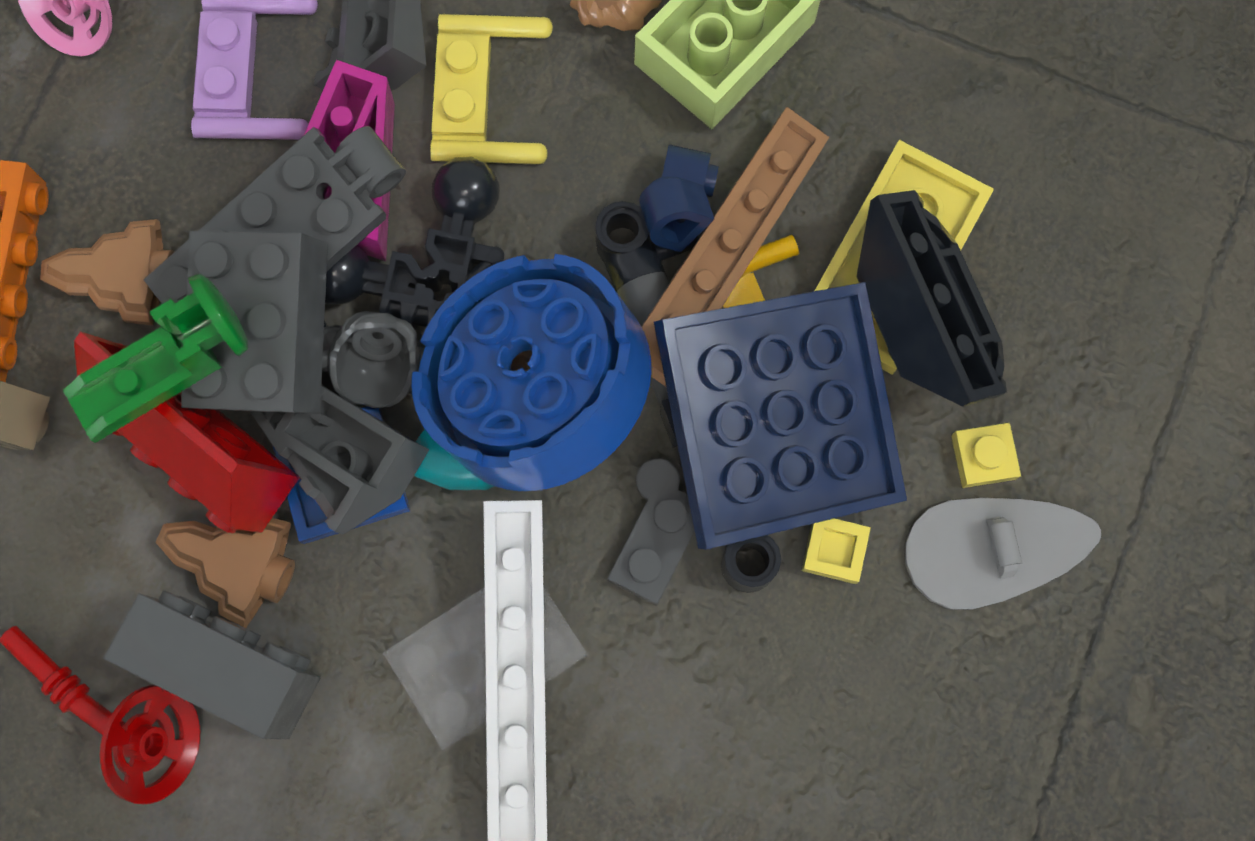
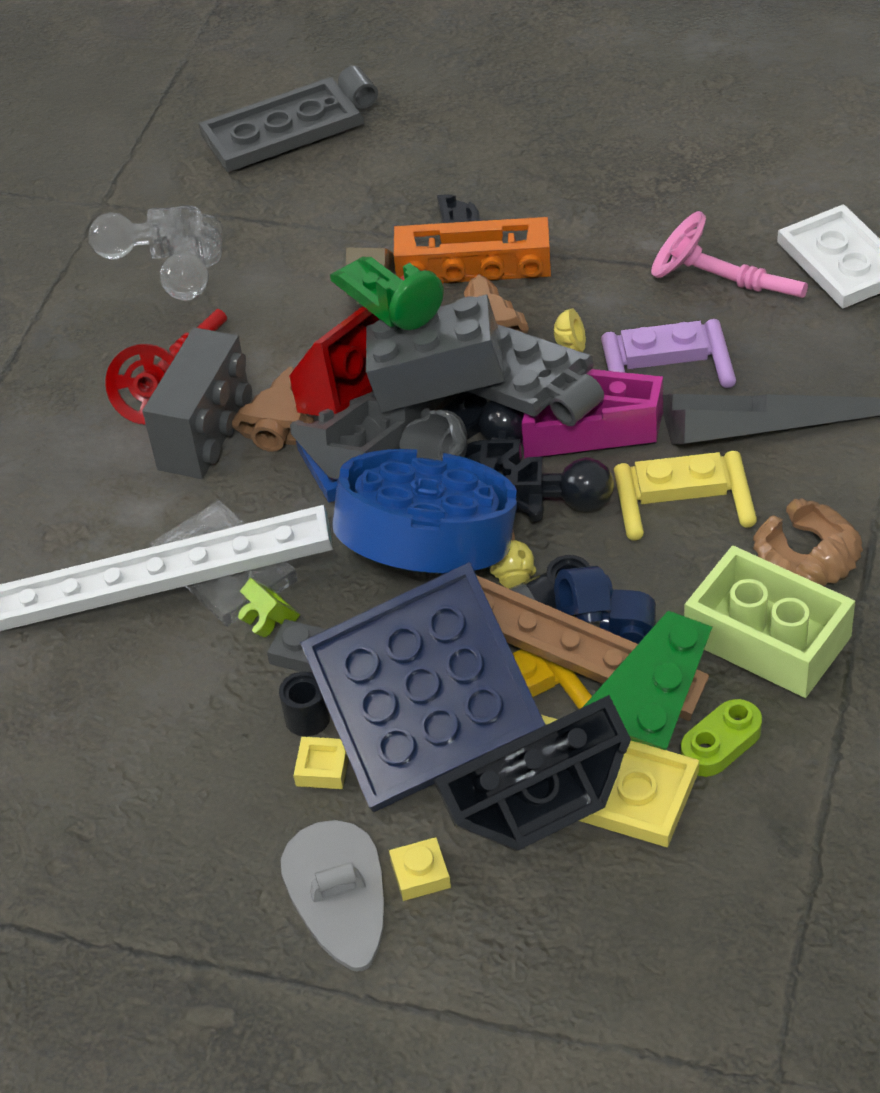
camera: 90 degrees right, 30 degrees down
none -> lime tile [238,577,301,638]
none -> light yellow animal [554,308,586,352]
none -> green wing [582,611,712,750]
none -> lime plate [681,699,762,777]

